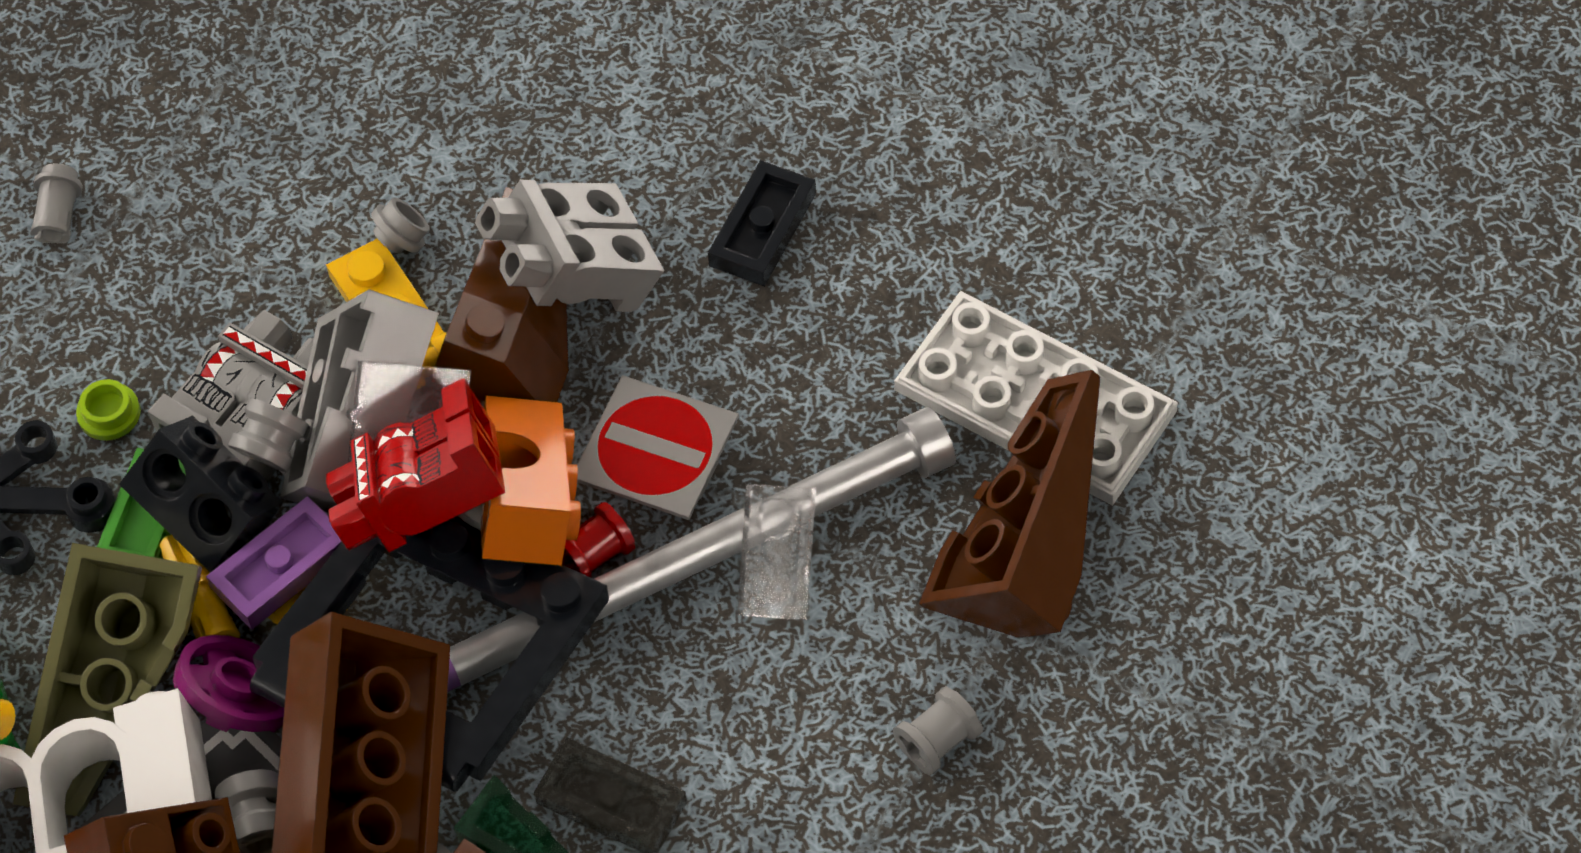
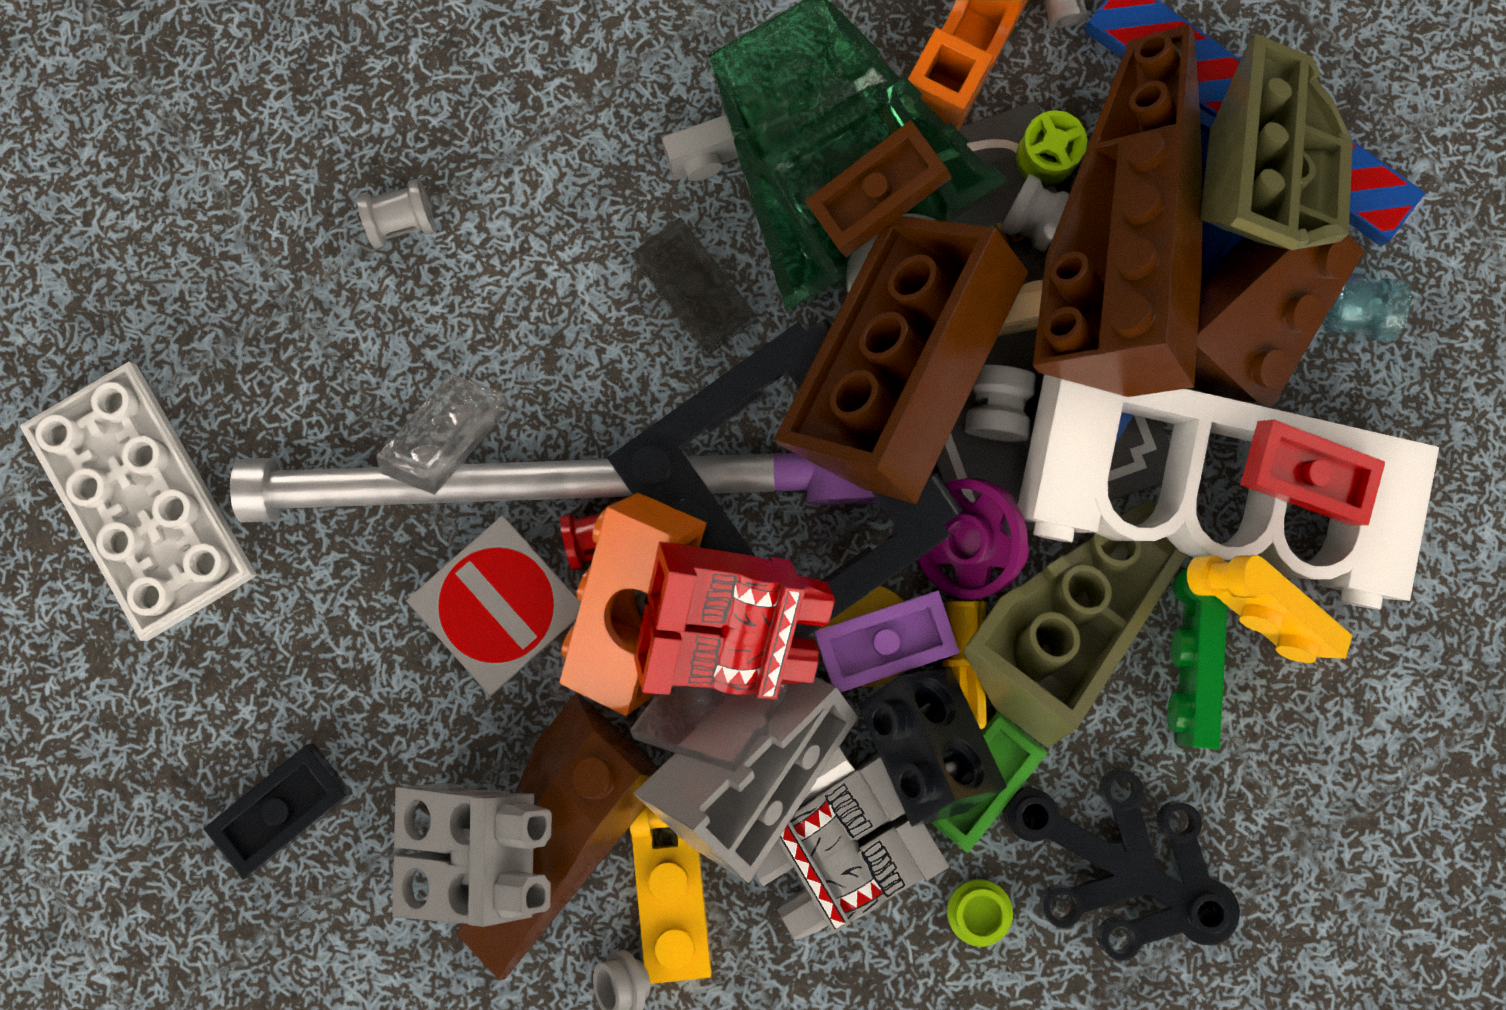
camera: 155 degrees left, 25 degrees up
light grey wheel [228,398,309,472] -> none
reddish brown wedge [919,370,1100,638] -> none

